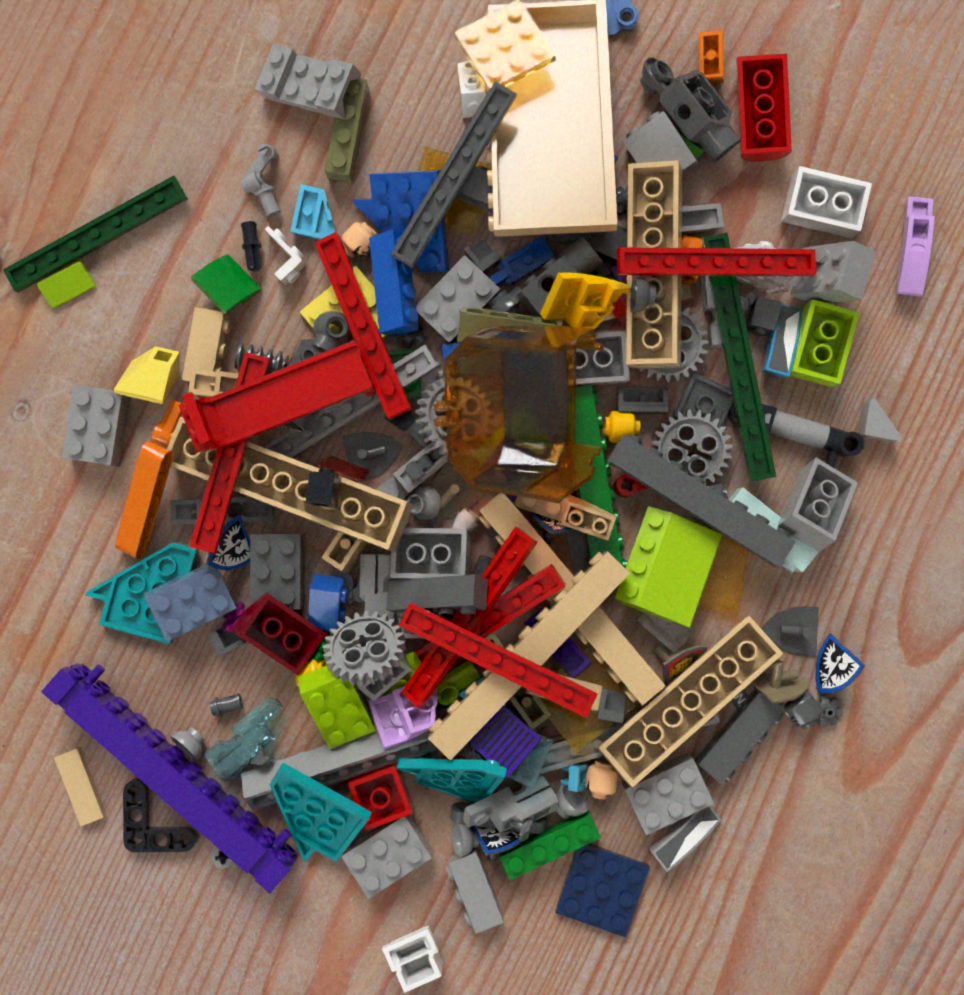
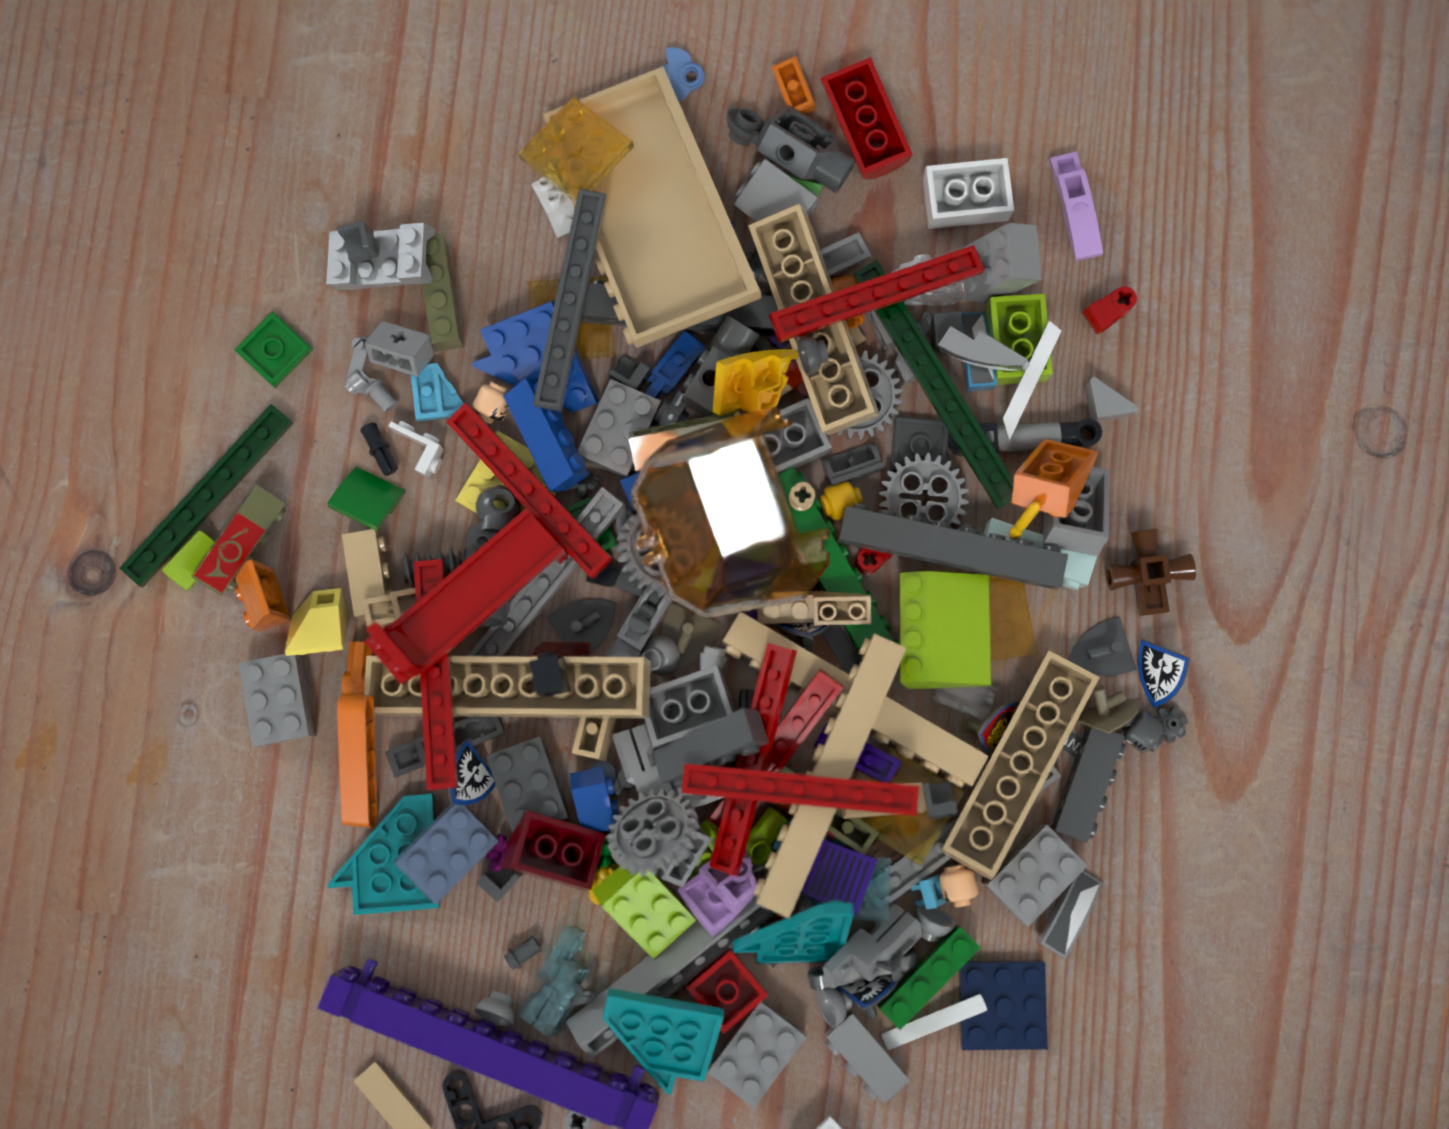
camera: 25 degrees left, 5 degrees down
none -> brick [192,483,286,596]
none -> green tile [234,311,313,388]
none -> orange slope [235,559,291,632]
none -> dark grey panel [337,221,378,264]
none -> light grey brick [365,321,434,377]
none -> tan bush [789,482,815,511]
none -> white sticker [882,994,987,1050]
none -> light grey slope [938,326,1029,371]
none -> white sticker [1003,321,1061,441]
none -> yellow piece [1009,502,1040,540]
none -> orange slope [1012,439,1098,518]
none -> red piece [1081,286,1137,335]
none -> reddish brown brick [1105,529,1196,616]

